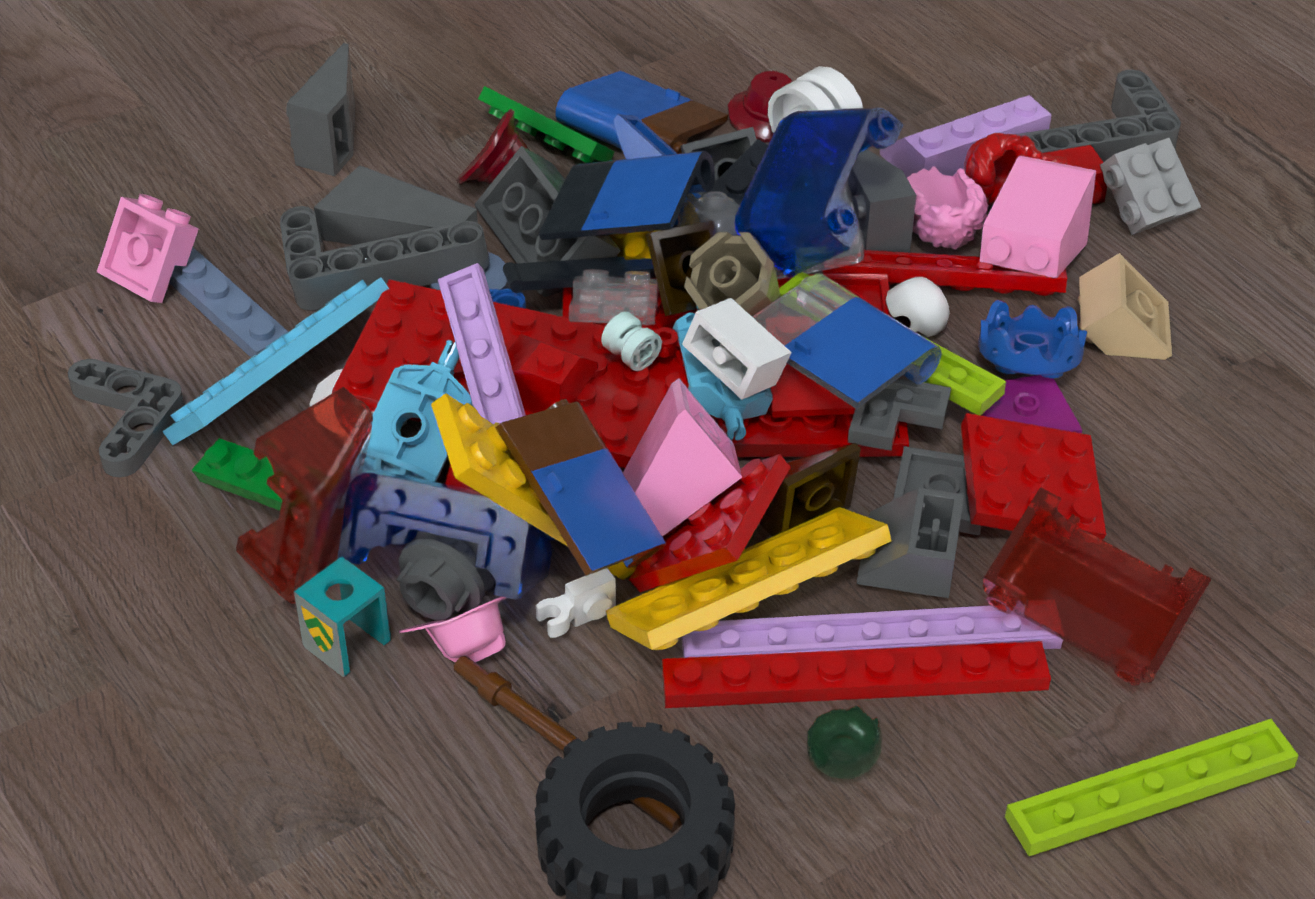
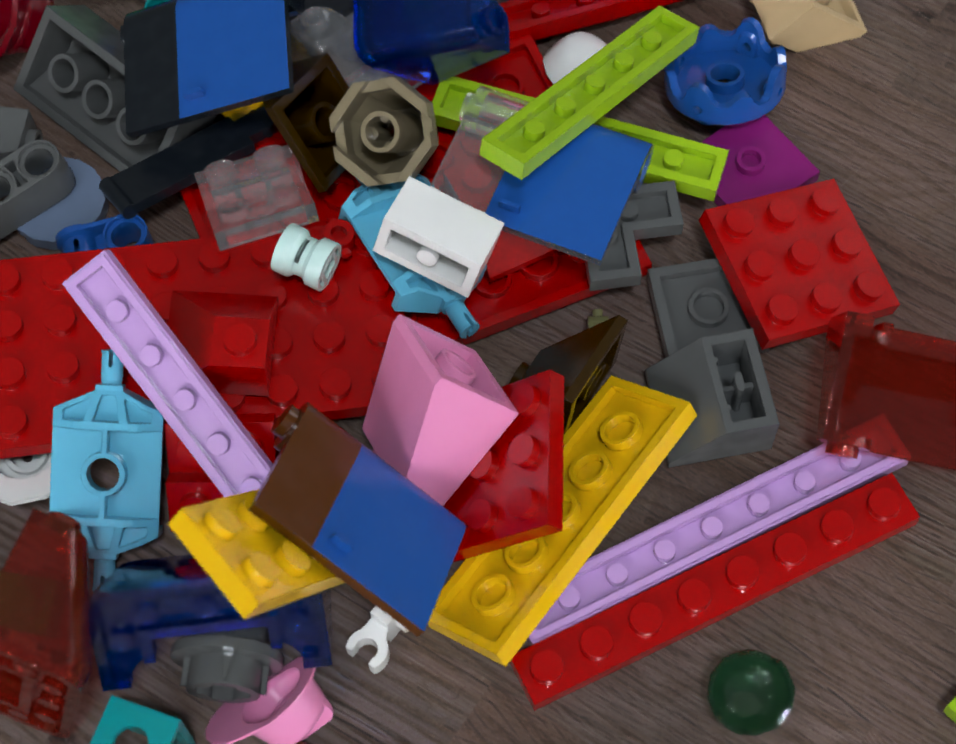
camera: 20 degrees left, 20 degrees up
none -> lime plate [479,5,700,180]

